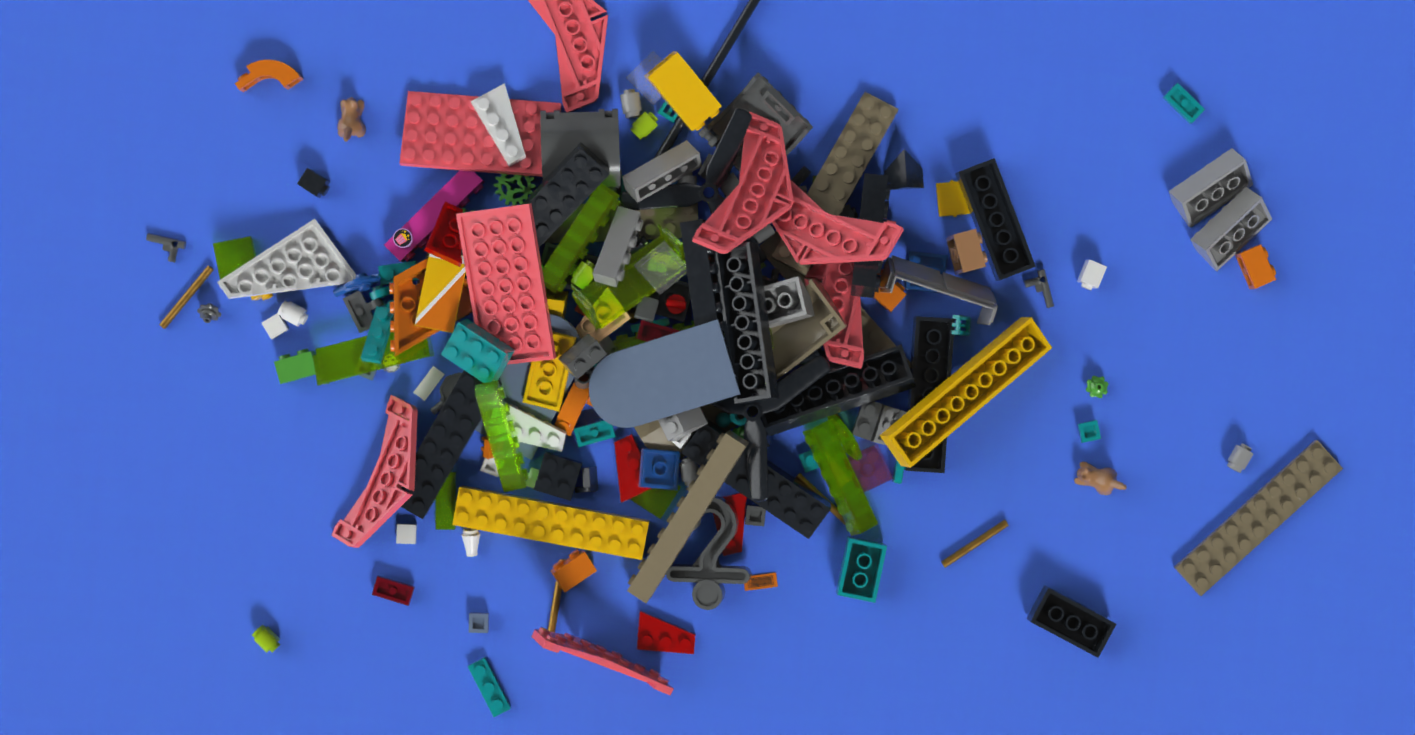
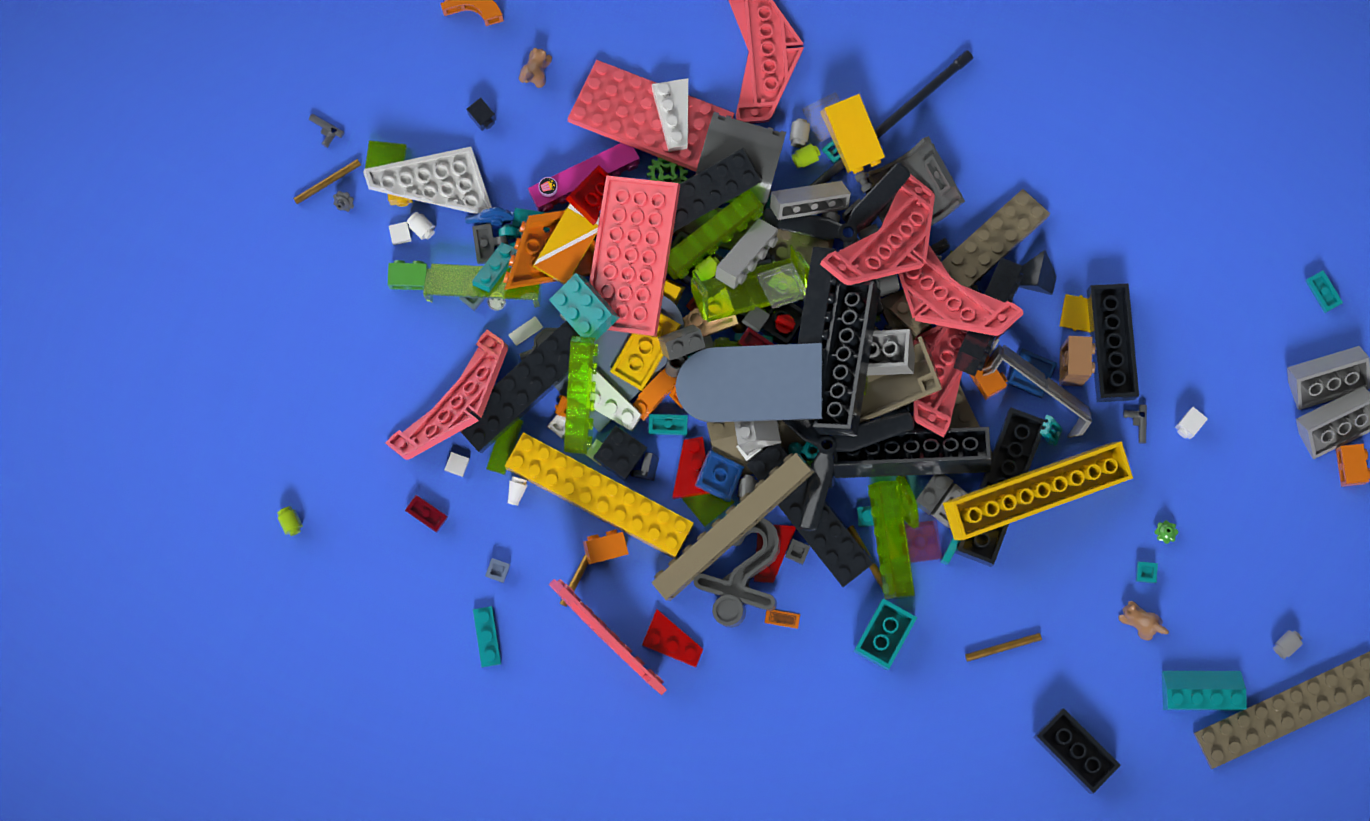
camera: 20 degrees right, 10 degrees down
none -> teal slope [1162,671,1247,710]

